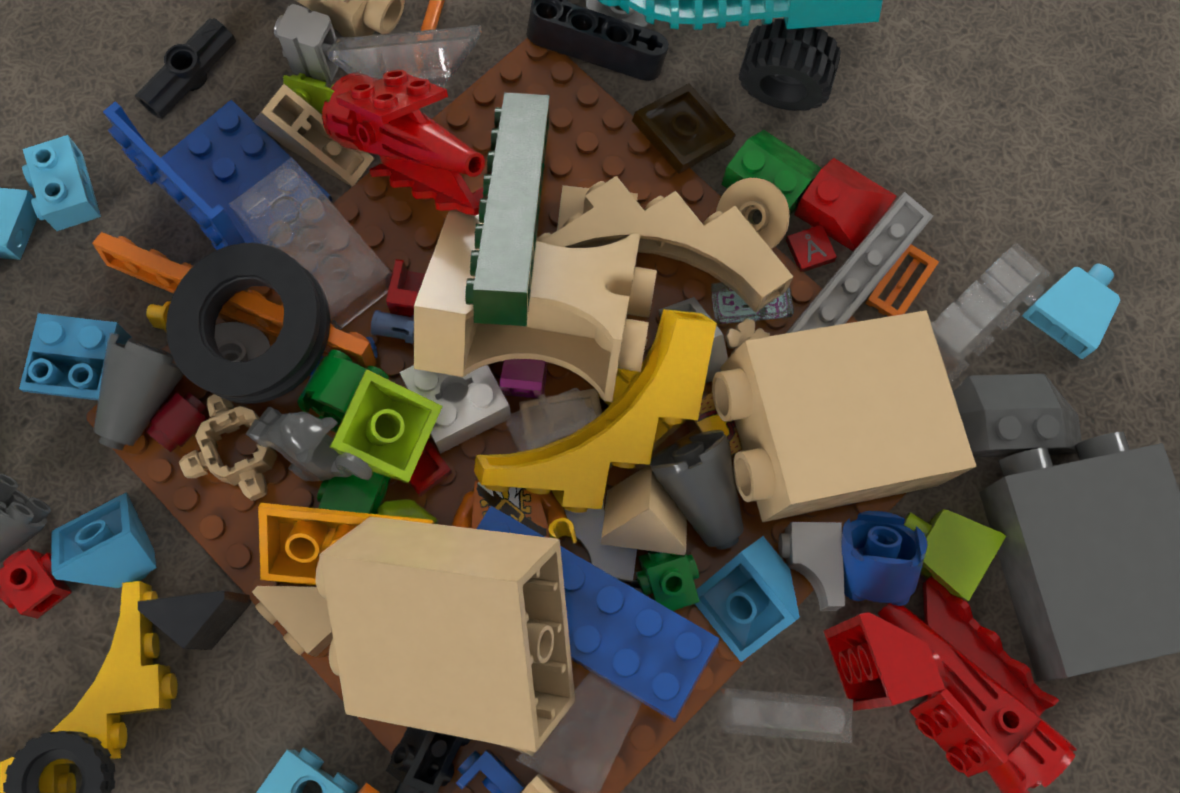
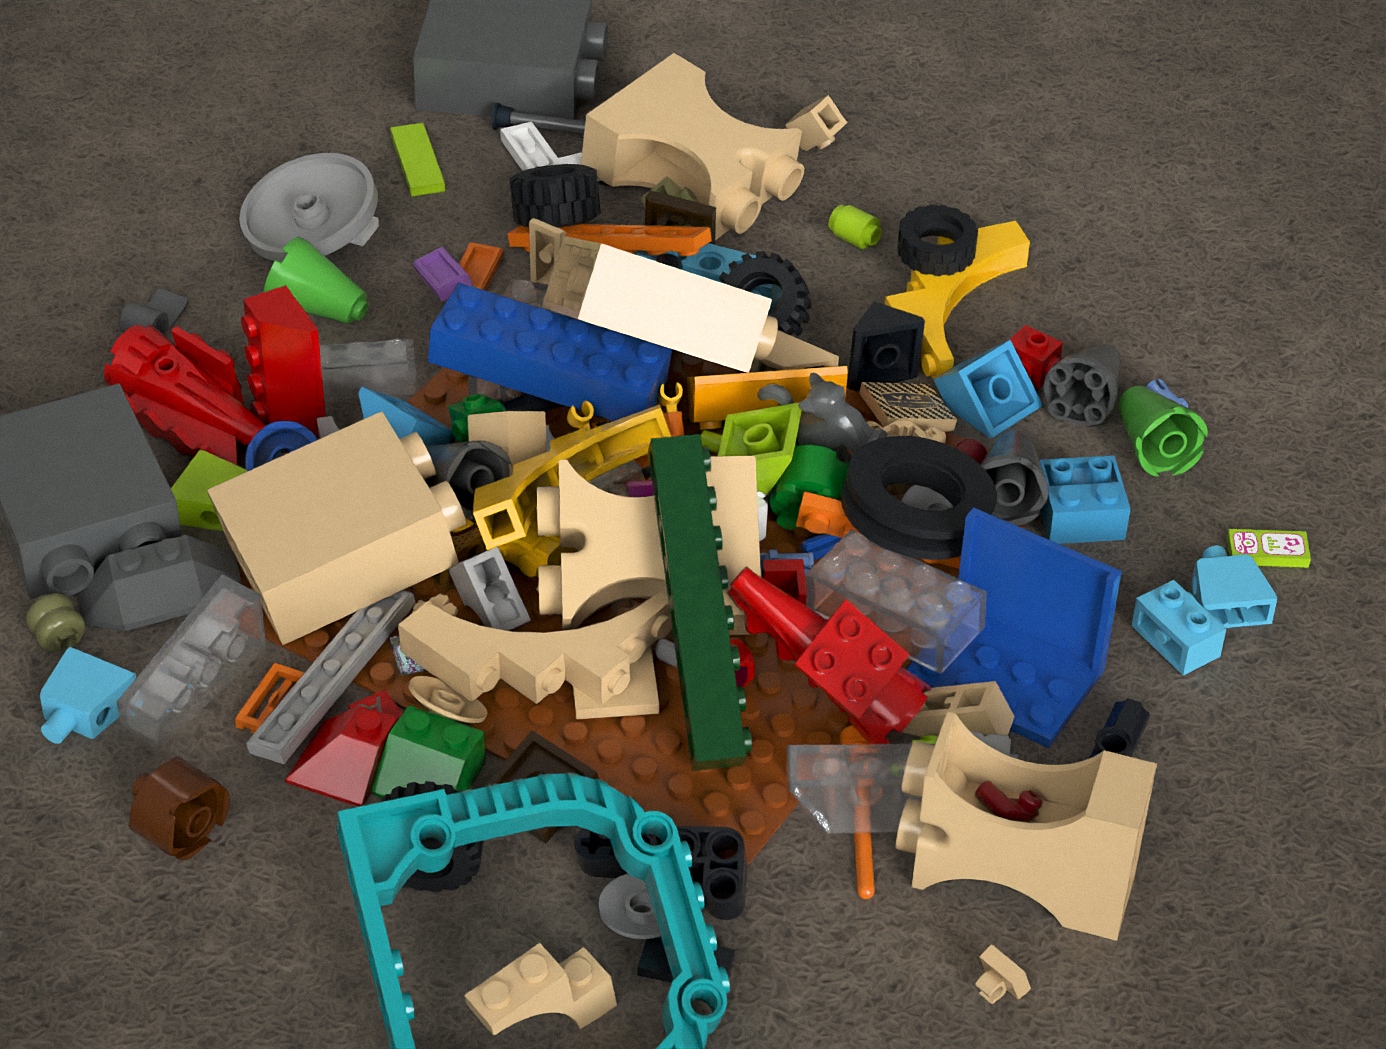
camera: 170 degrees right, 30 degrees down
none -> olive piece [26,593,86,652]
none -> reddish brown brick [129,756,230,861]
none -> black tyre [719,251,812,336]
none -> tile [859,382,957,432]

